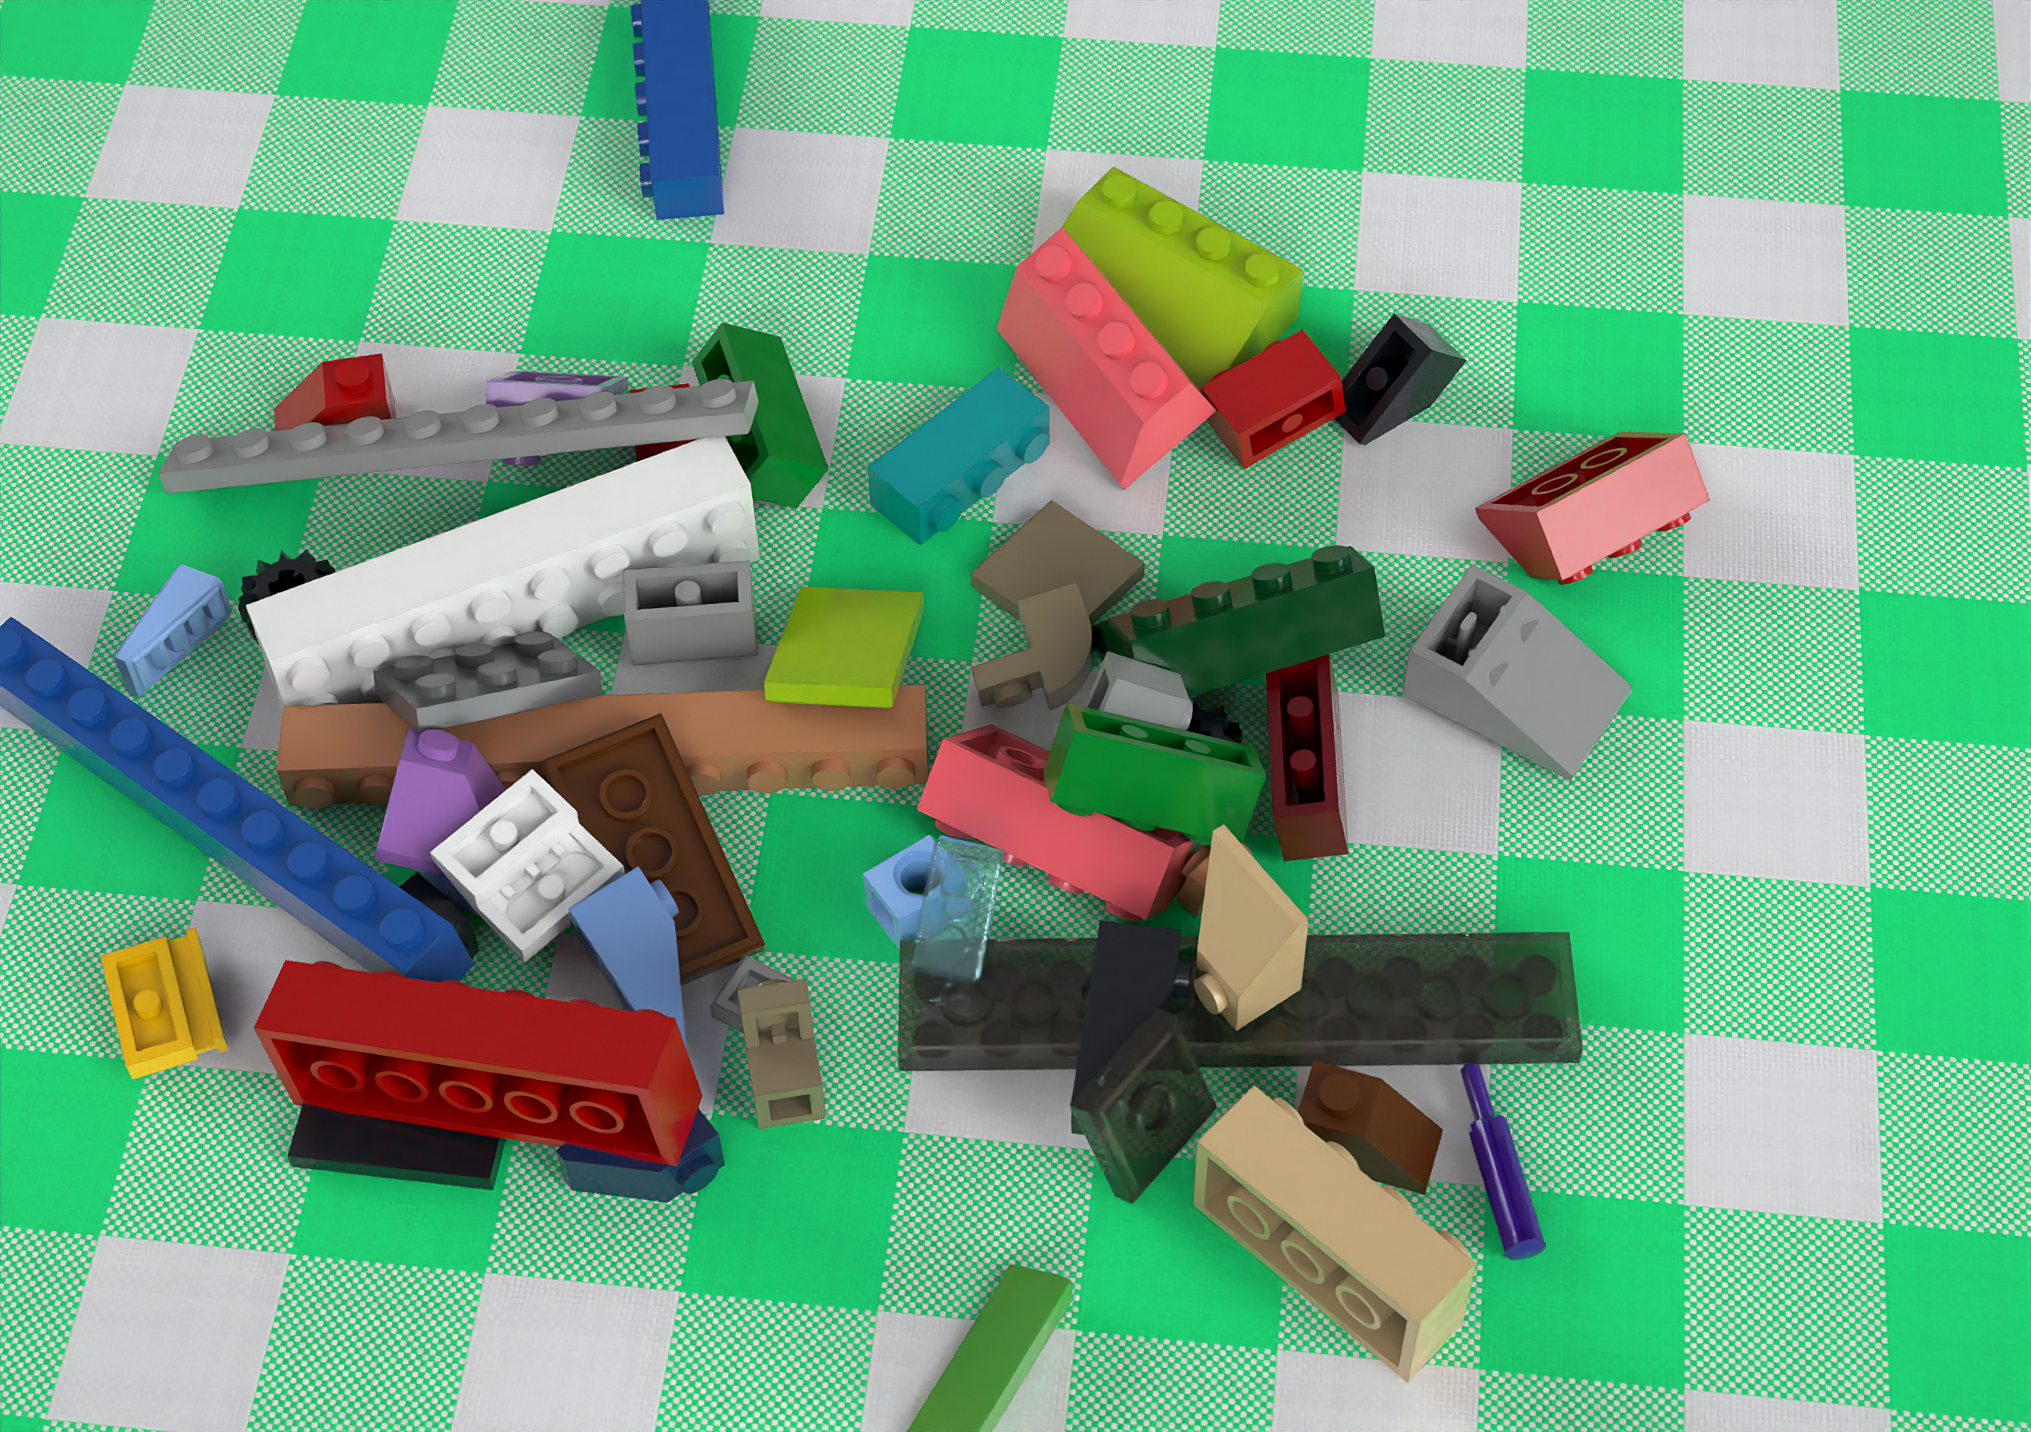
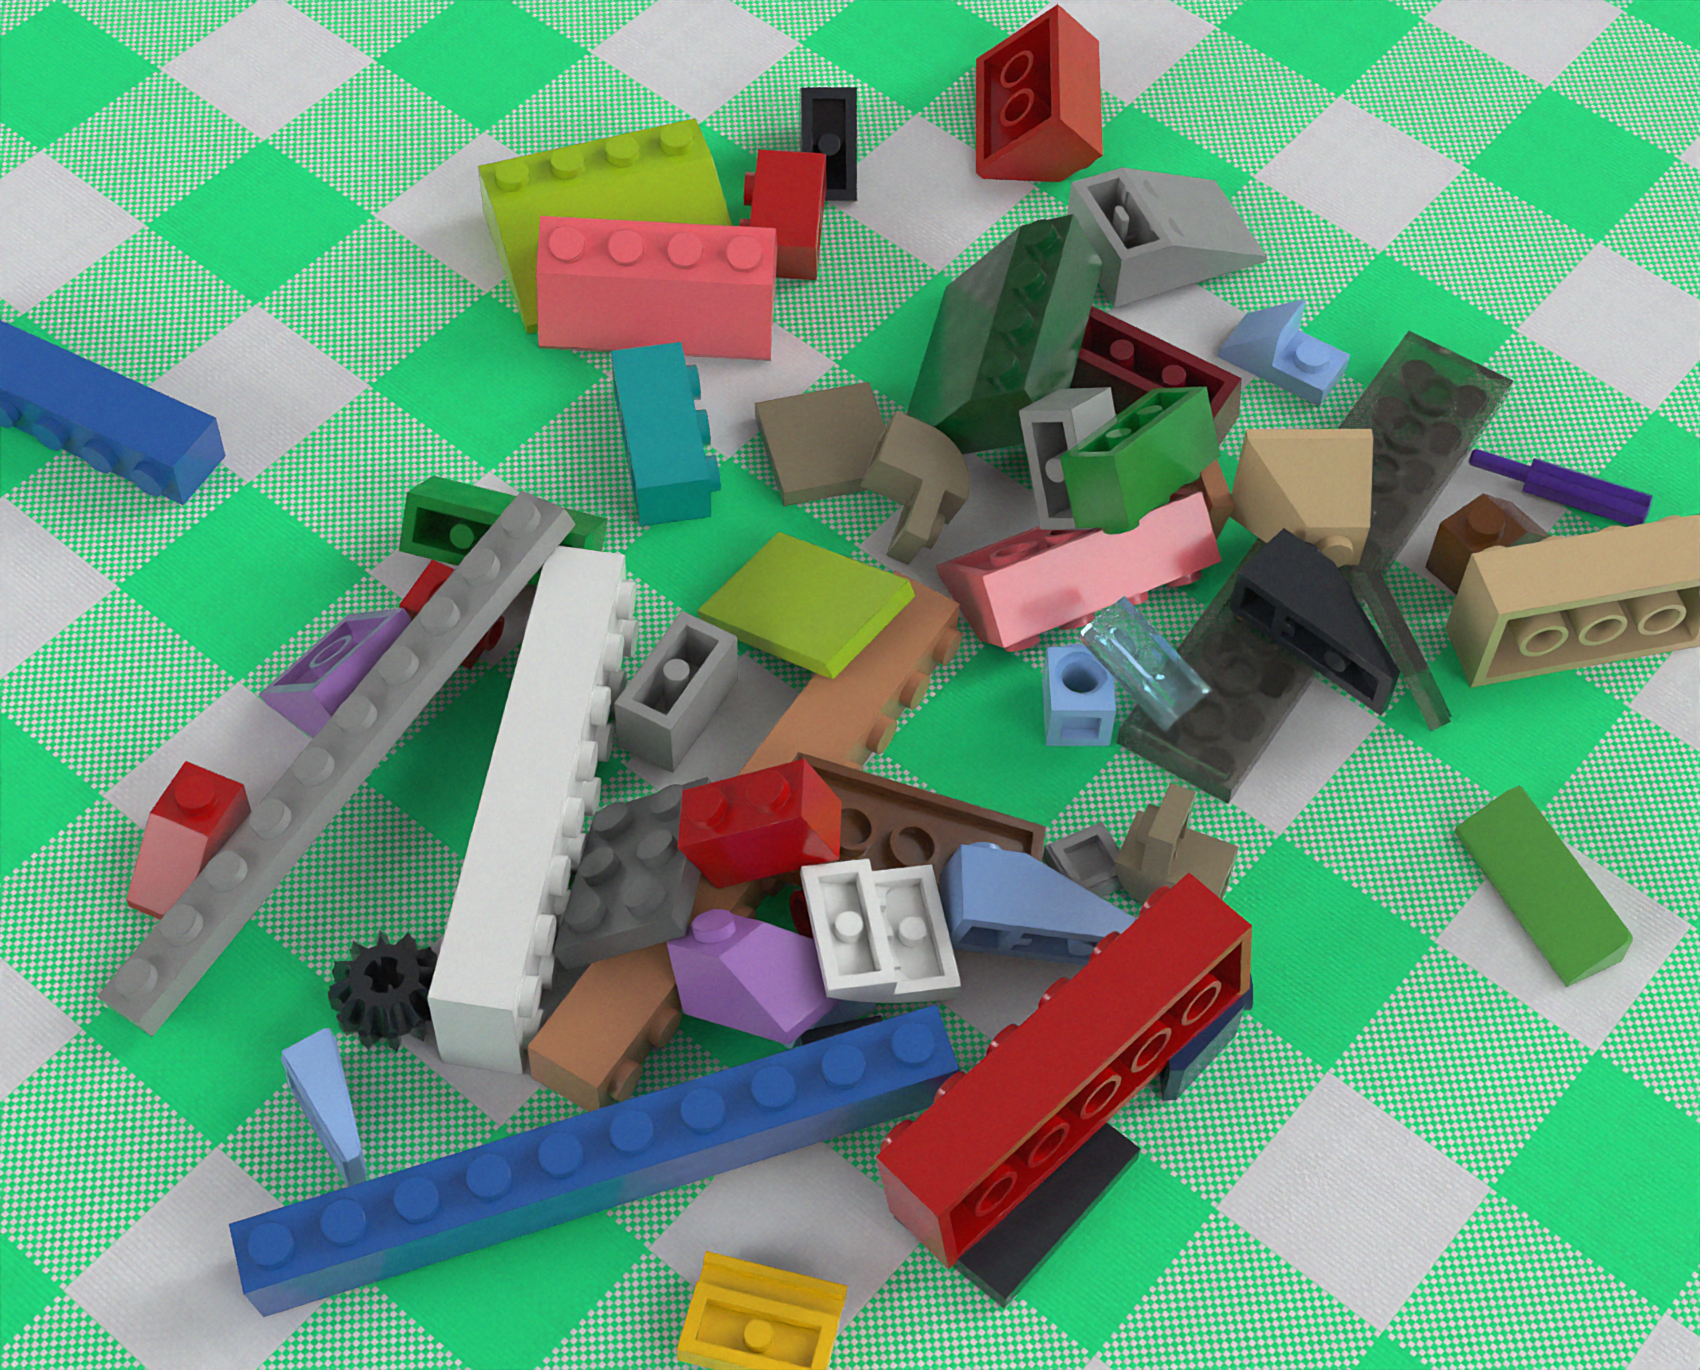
camera: 60 degrees left, 0 degrees up
none -> red brick [677,759,842,889]
none -> light blue slope [1218,300,1350,406]

